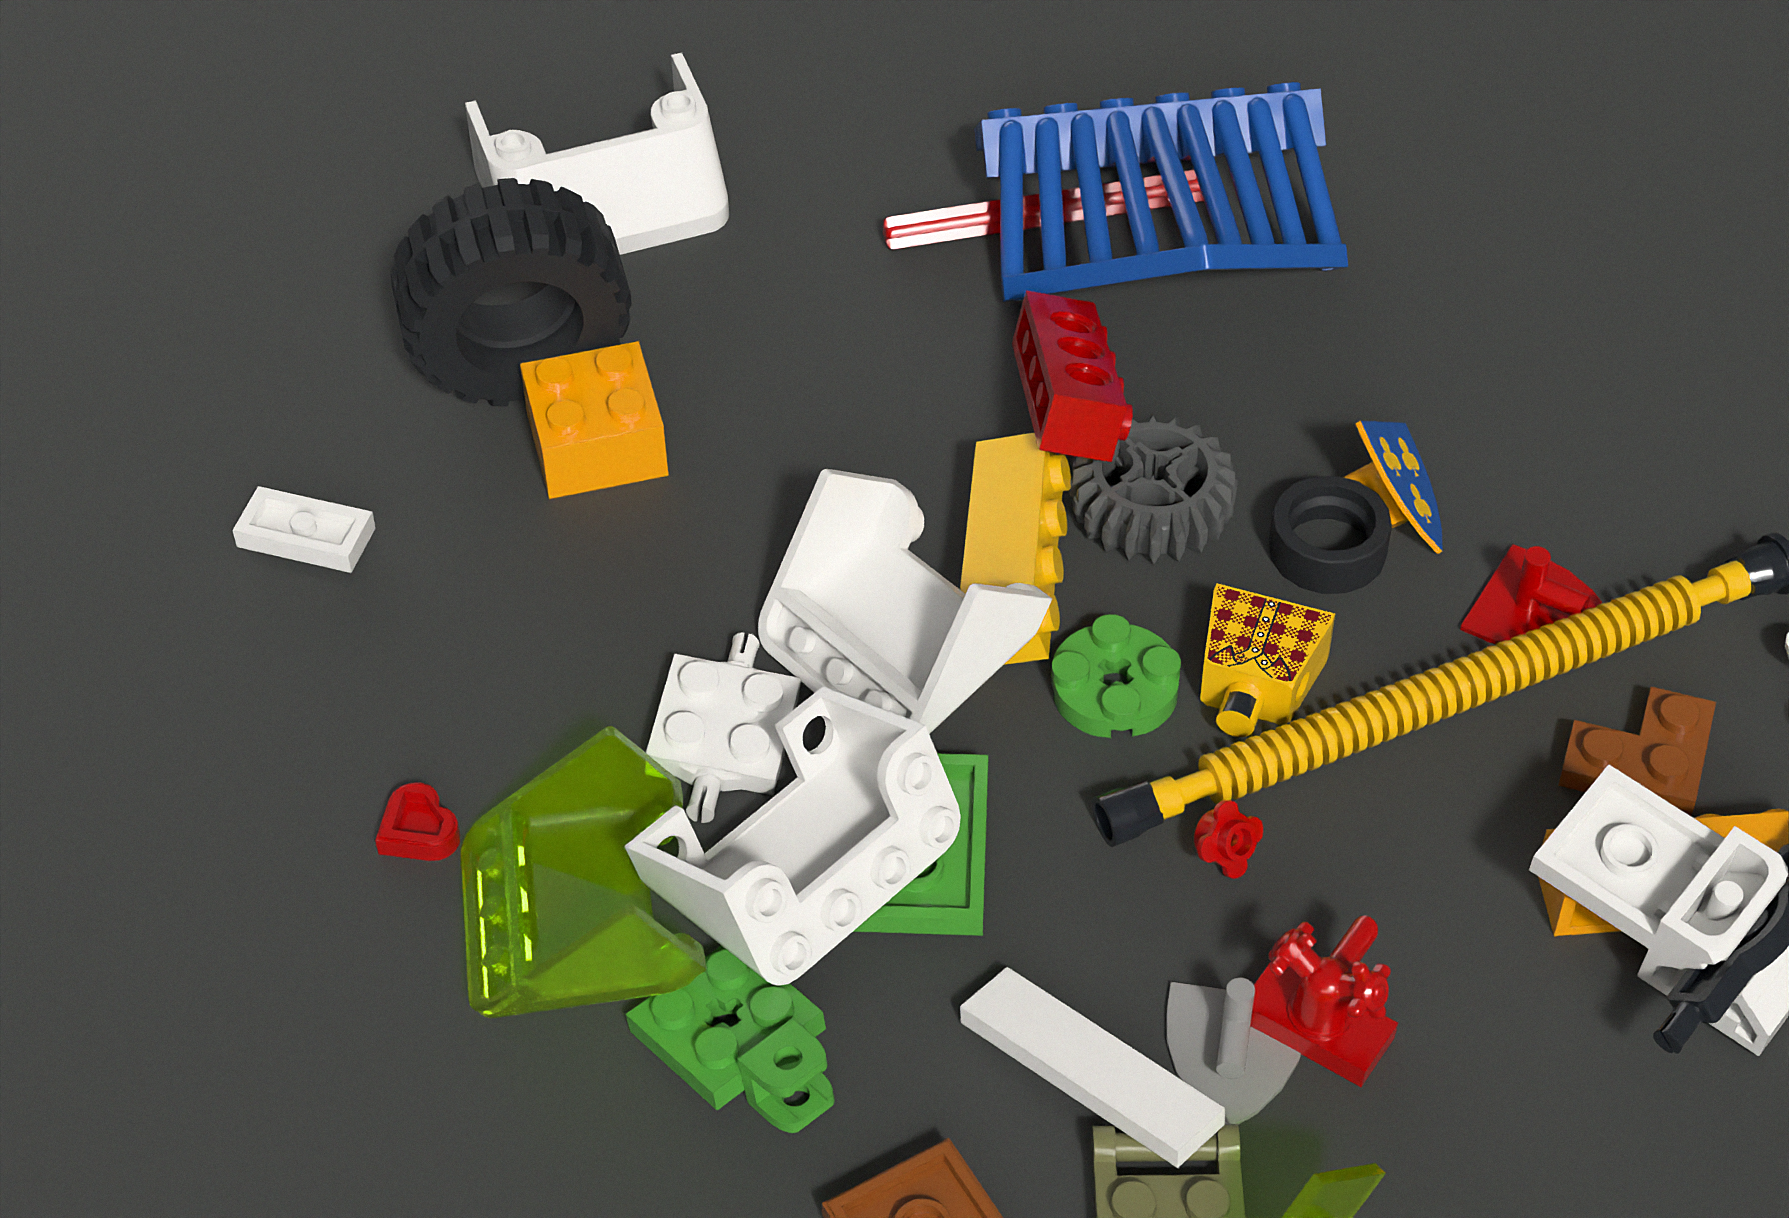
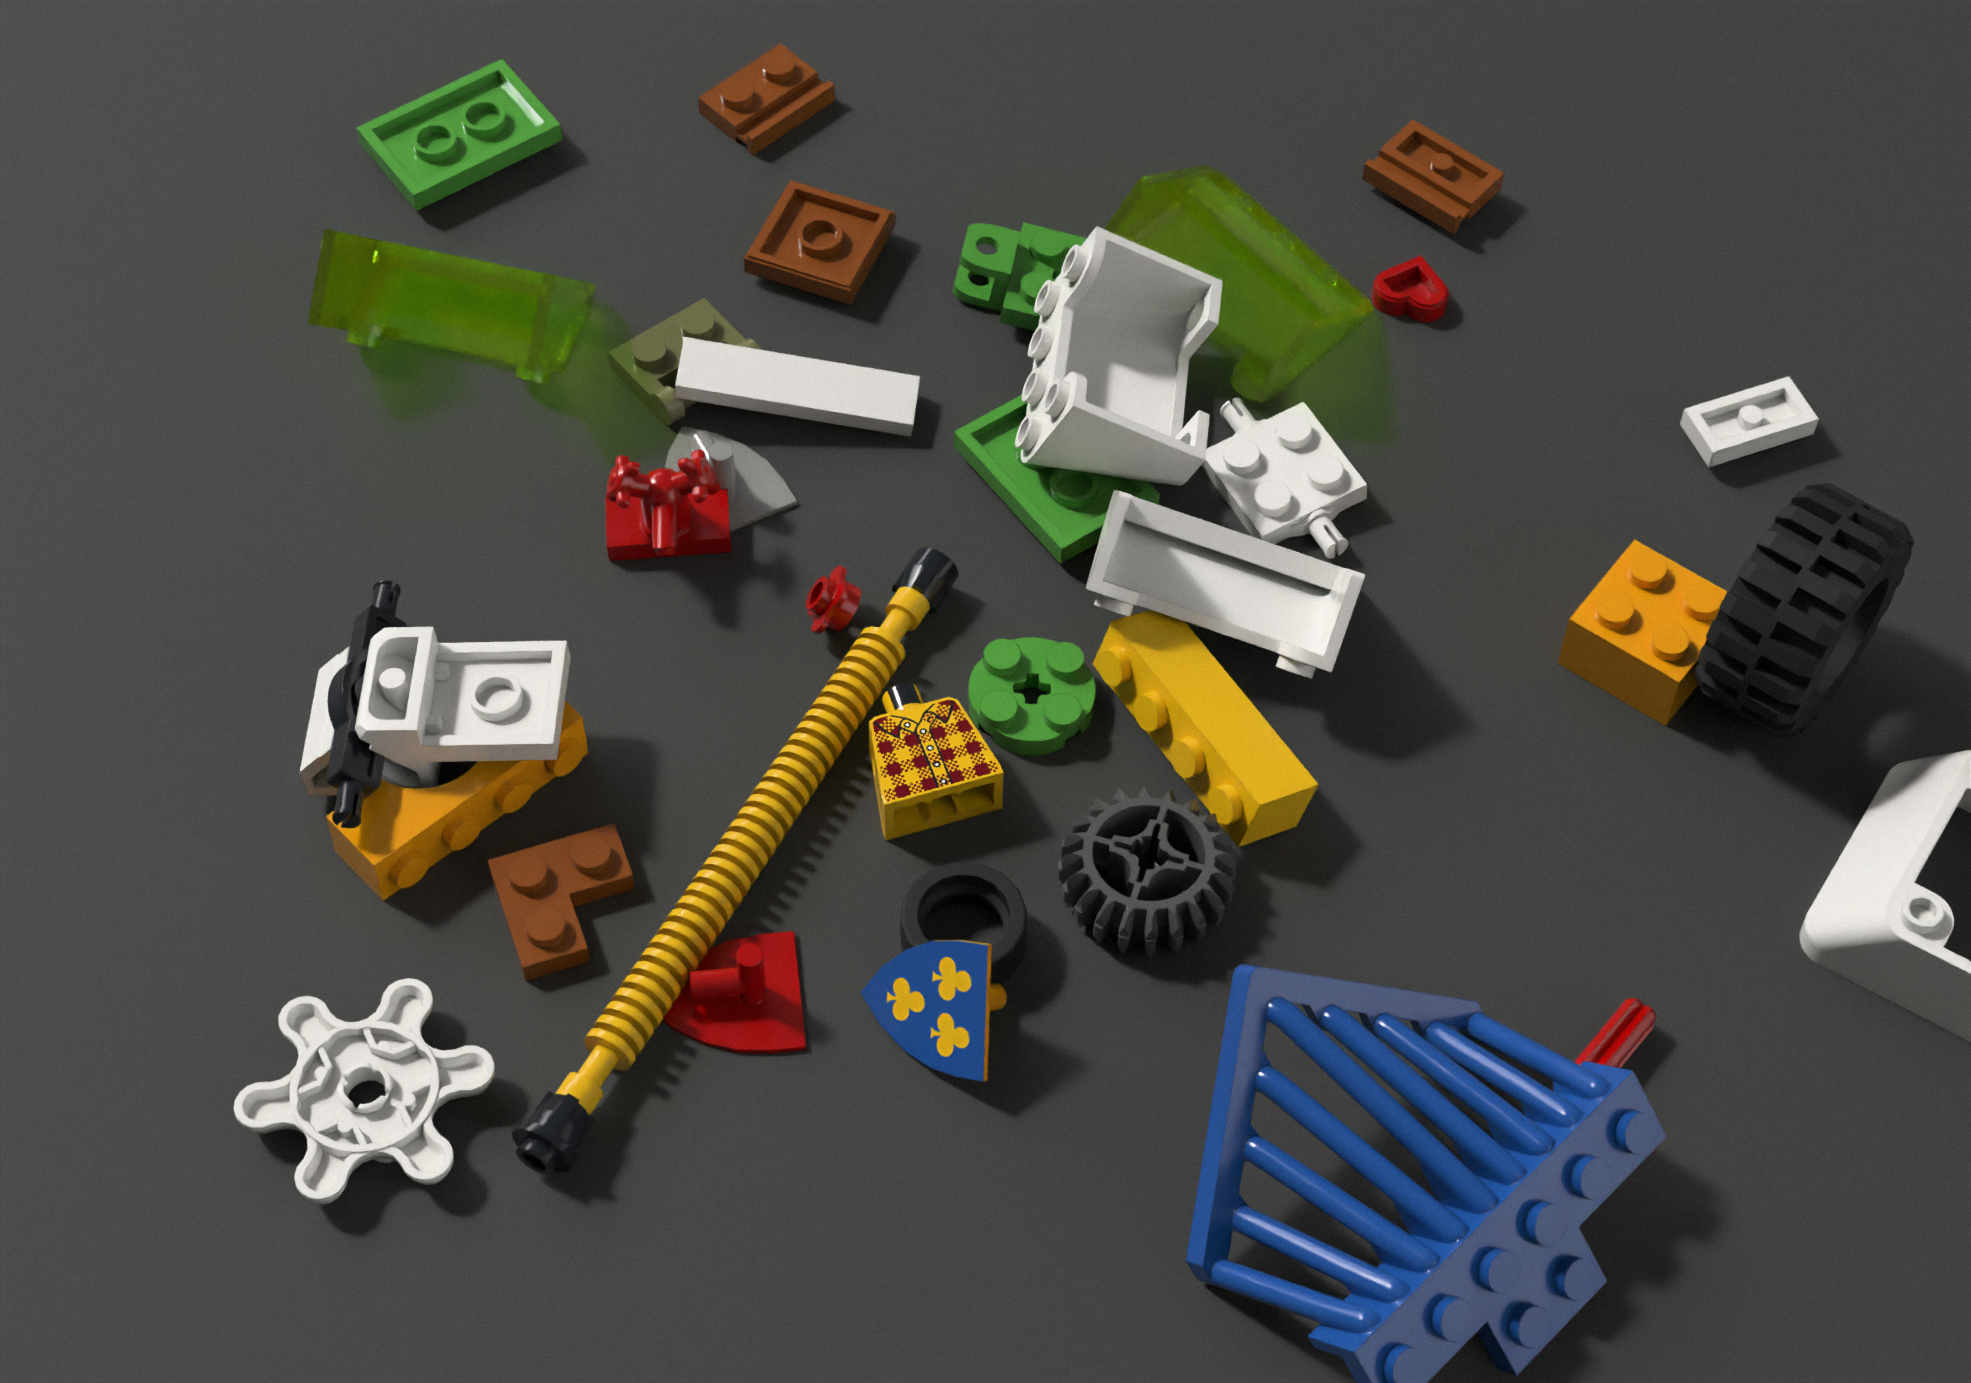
camera: 140 degrees right, 5 degrees up
red brick [1012,290,1133,462] -> none
none -> dark orange plate [1362,119,1505,234]

